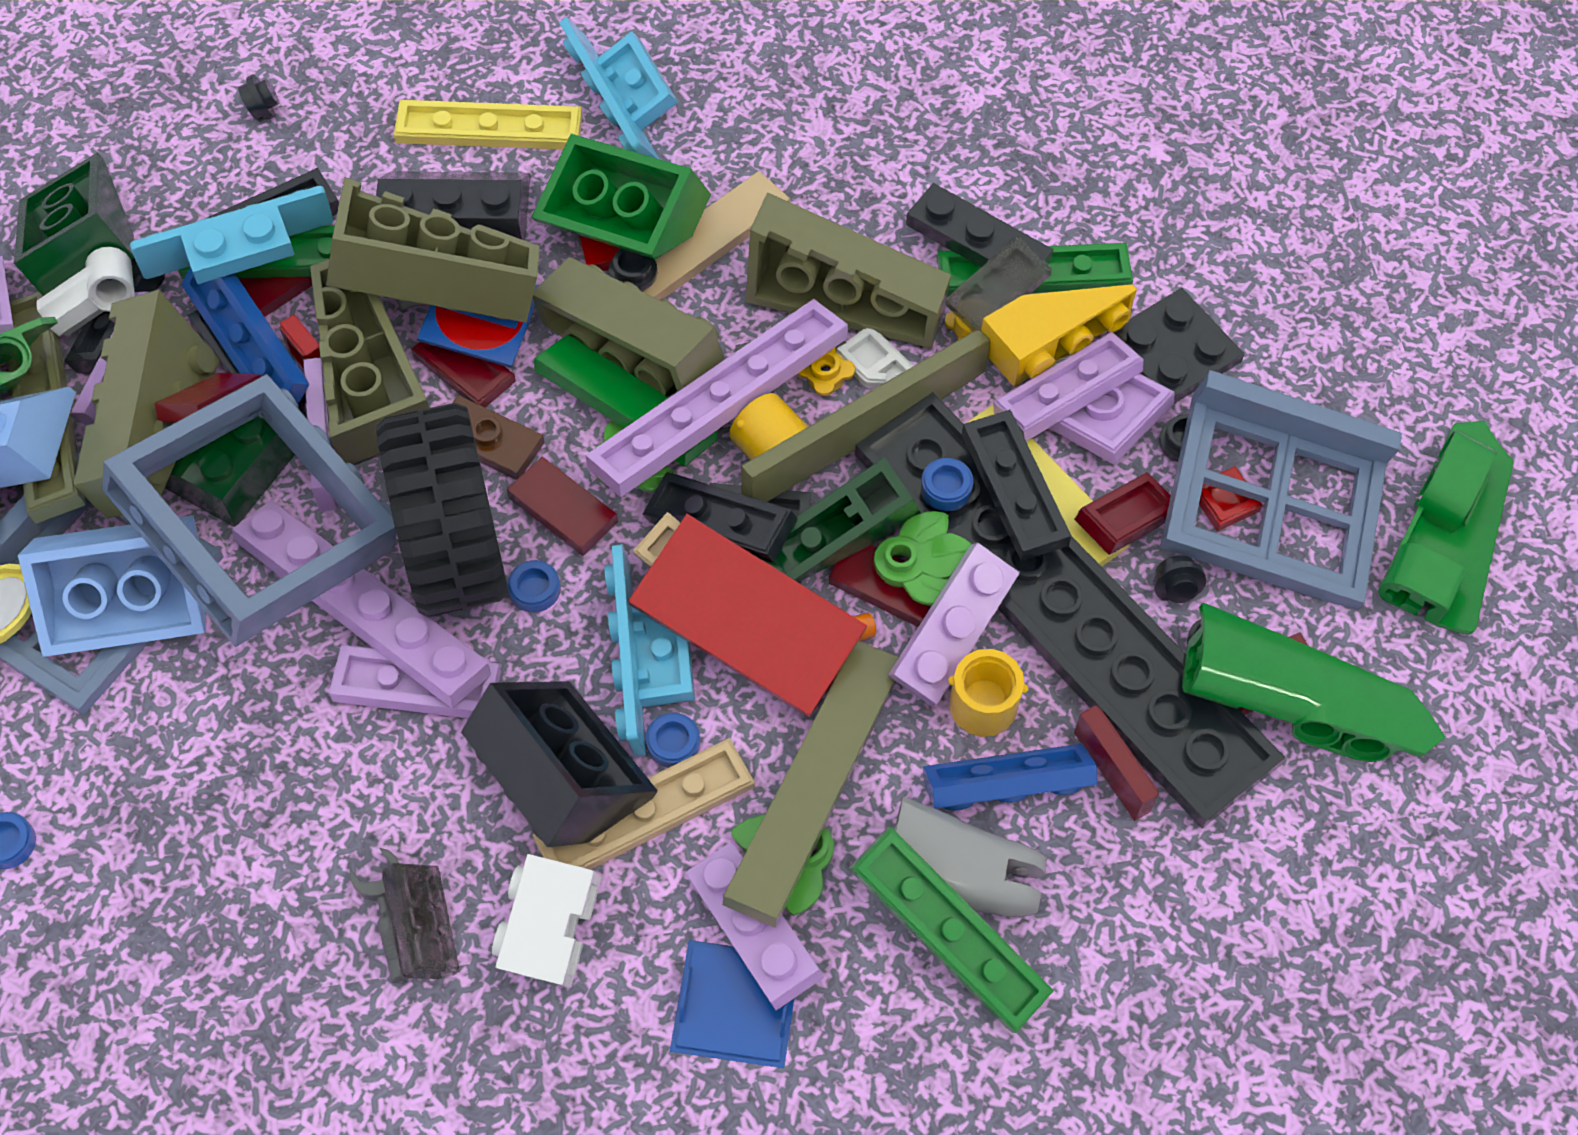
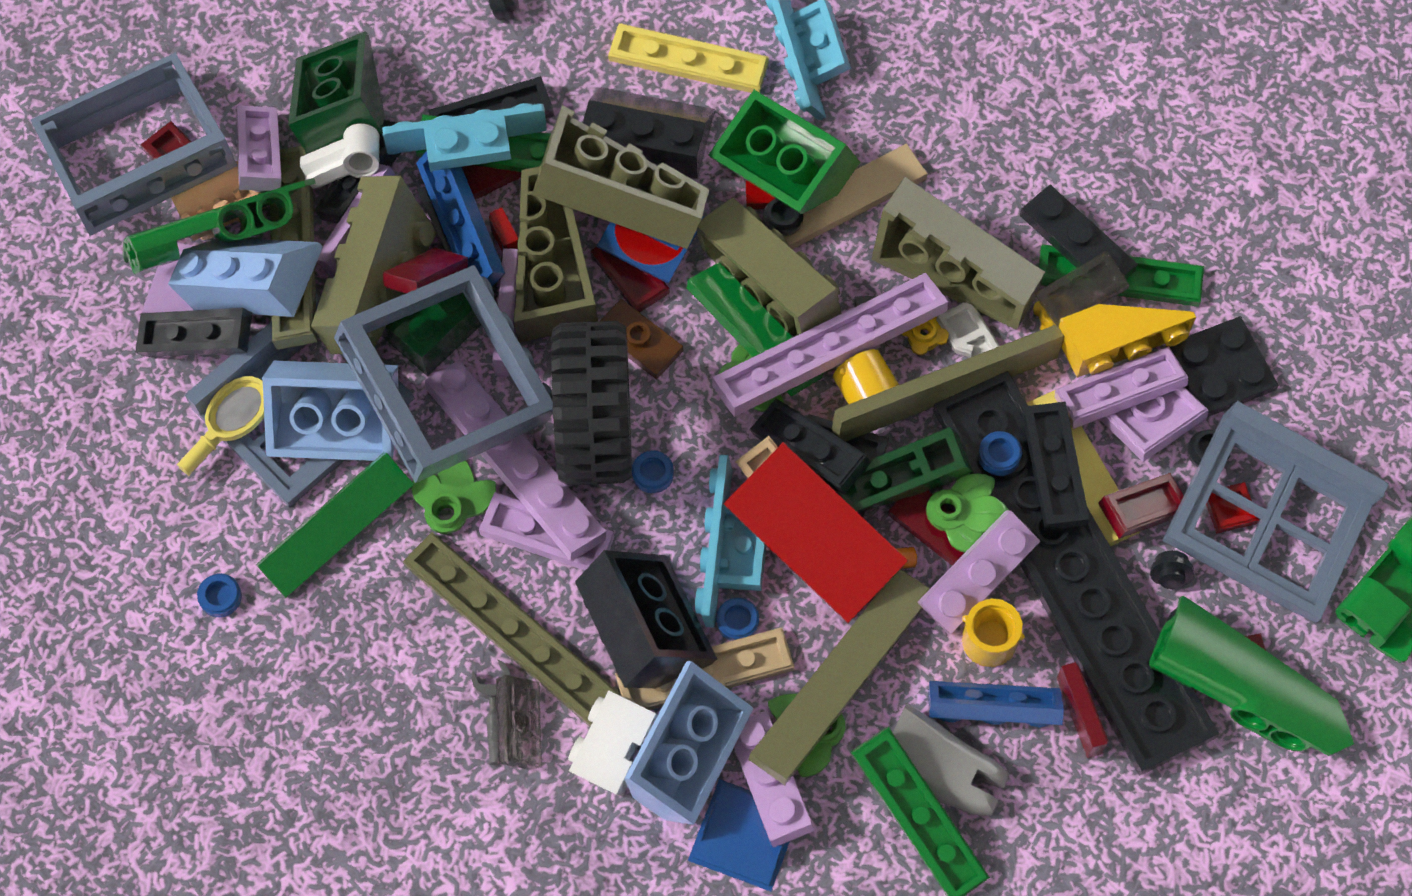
camera: 15 degrees right, 5 degrees up
dark red tile [507,456,618,556] -> none
none -> green tile [256,452,414,598]
none -> olive tile [403,532,621,727]
none -> bright green plate [411,460,496,534]
none -> light blue slope [625,661,754,825]

